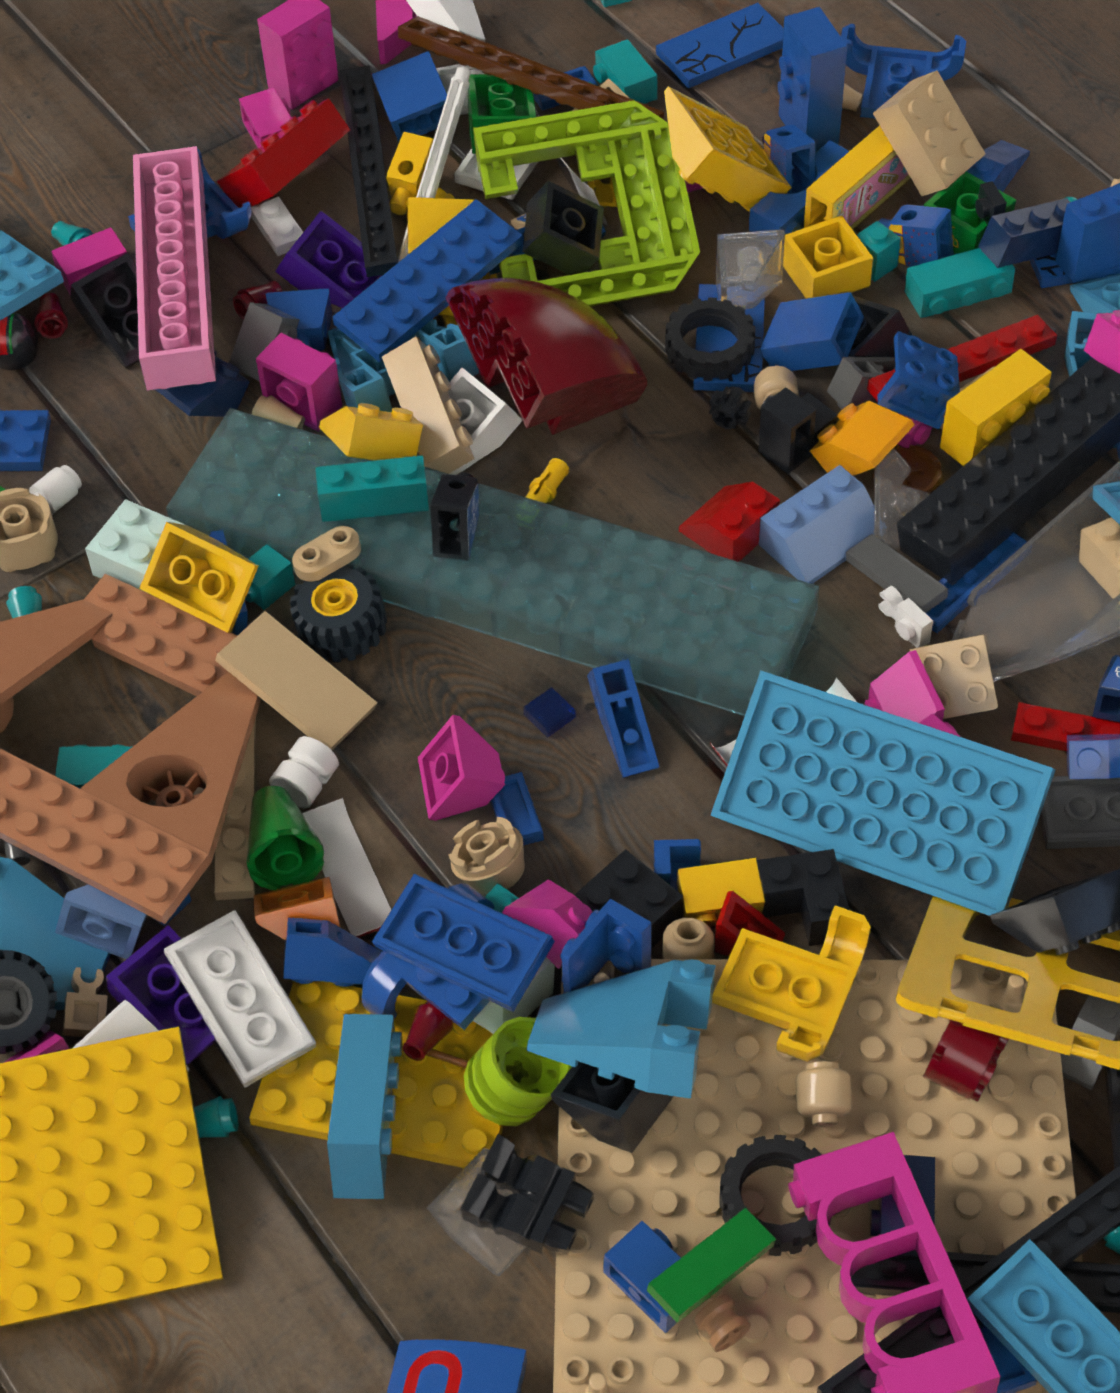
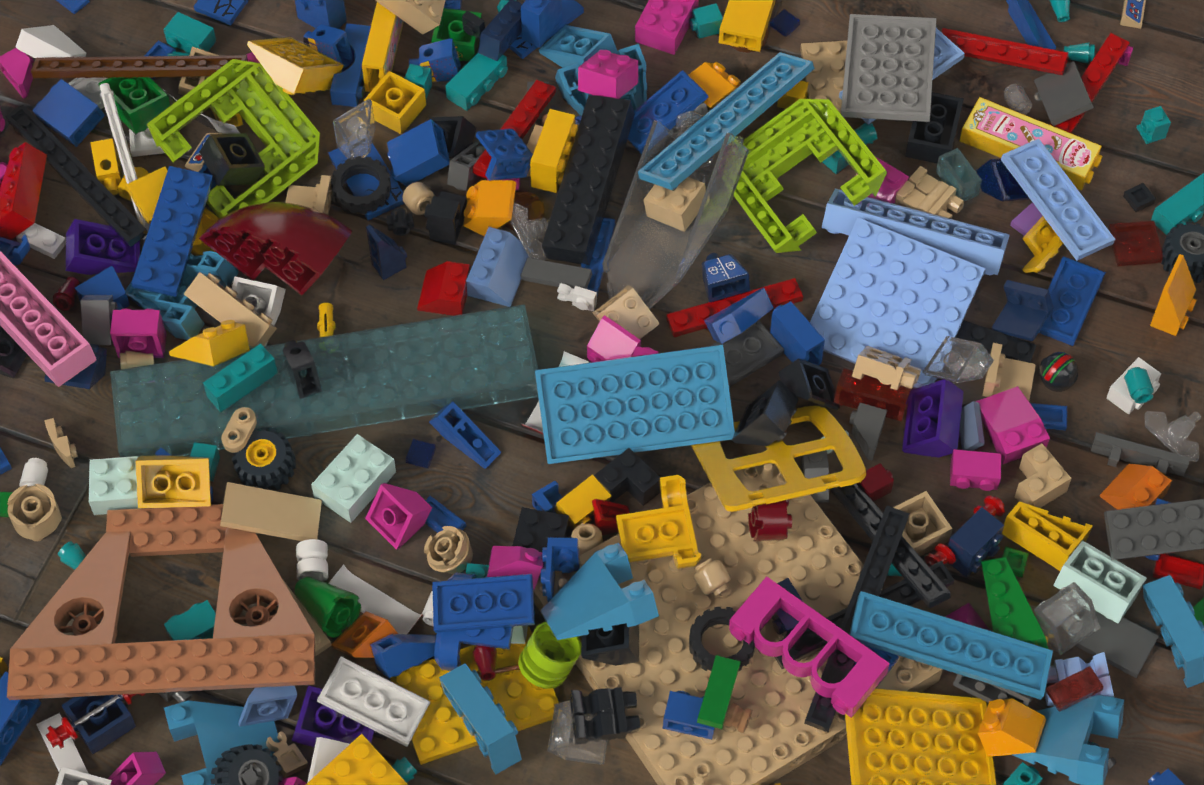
camera: 35 degrees left, 5 degrees up
none -> tan slope [44,418,78,468]
none -> tan bracket [285,175,333,215]
none -> light aqua brick [311,434,396,523]
none -> dark blue slope [366,225,407,280]

